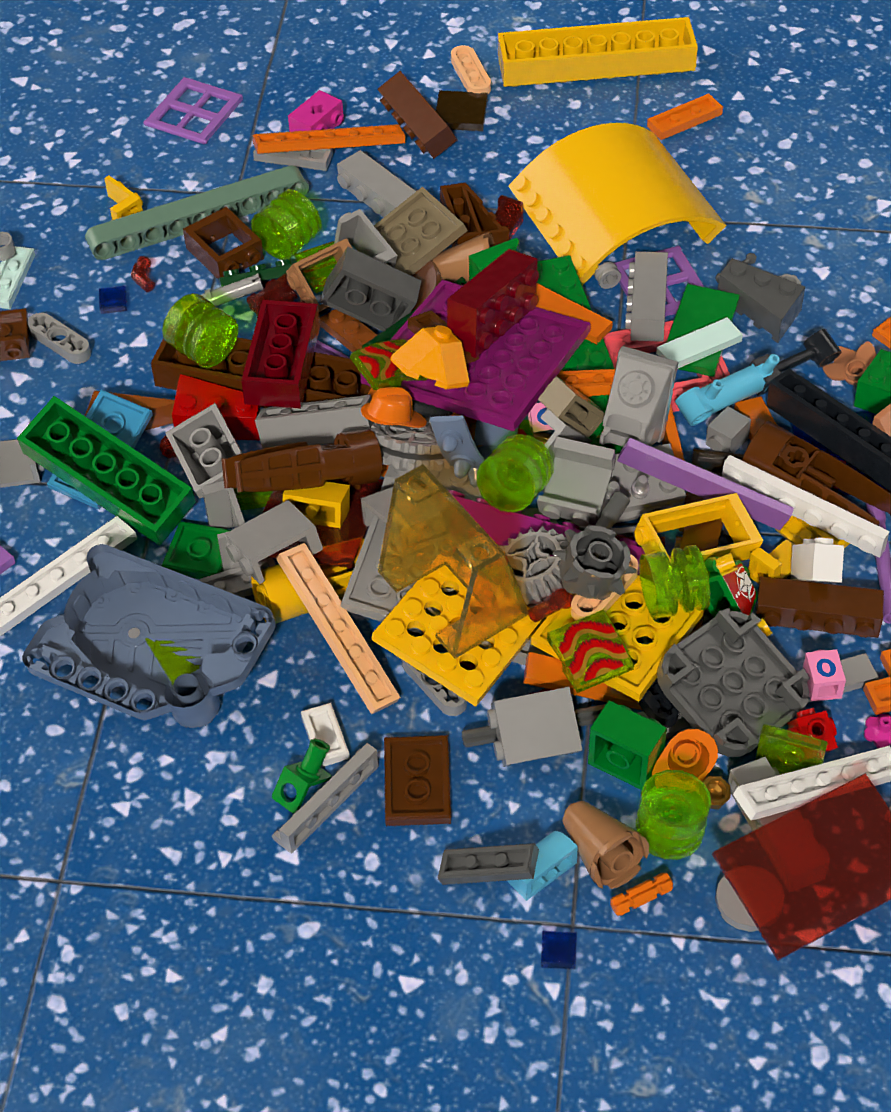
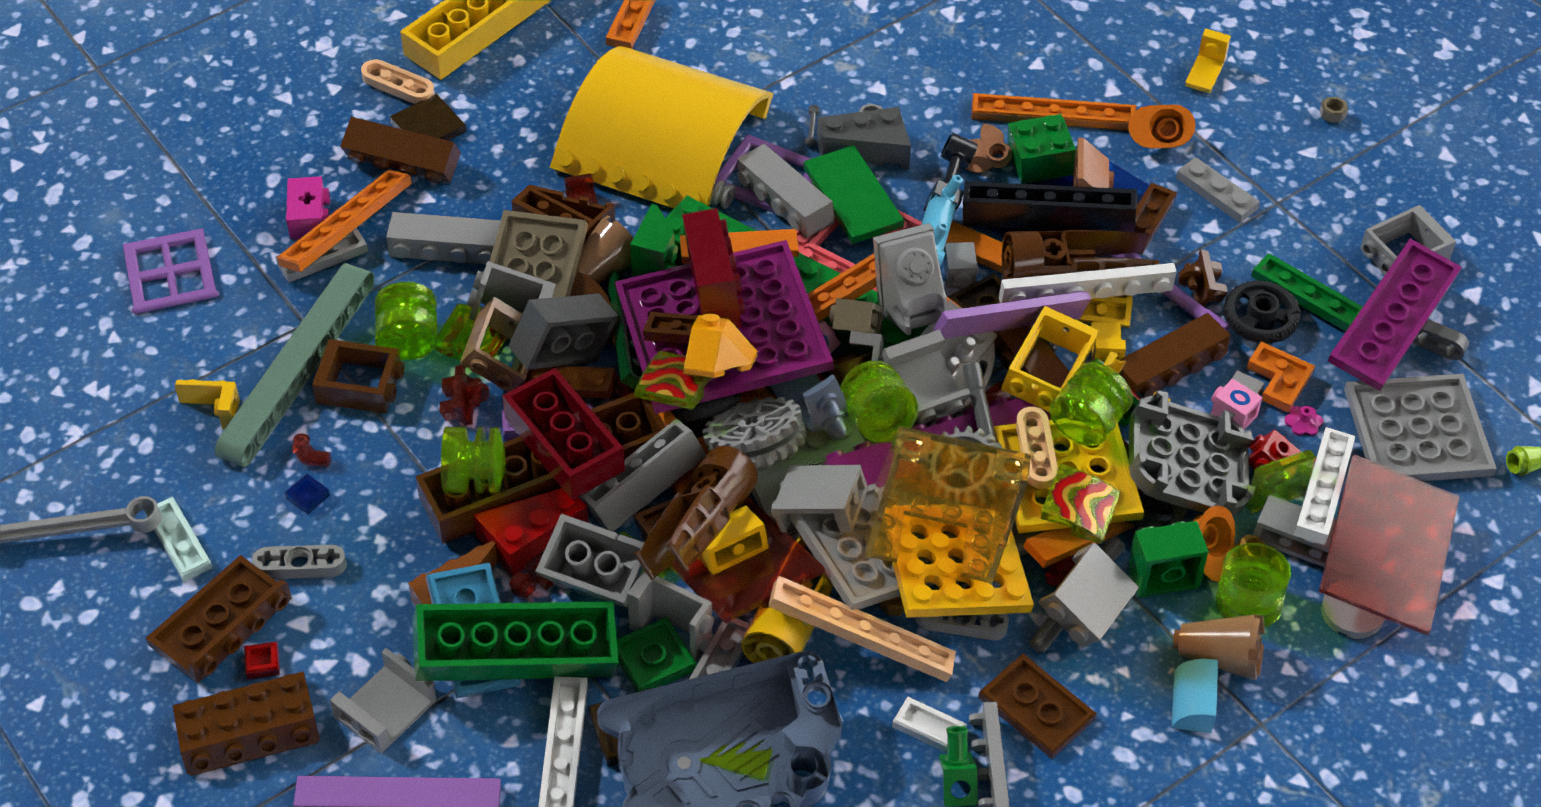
camera: 45 degrees left, 0 degrees up
light grey pin [182,273,264,317] -> none
dark green plate [218,259,294,287] -> none
light grey panel [225,500,323,584] -> none
orange piece [361,387,427,428] -> none
dark grey tile [438,843,539,885] -> none
clear blue tile [541,931,577,969] -> none
dark grey brick [553,526,637,600] -> none
orange axle [610,872,673,916] -> none
light aqua tile [656,317,743,369] -> none
white brick [790,538,844,583] -> none

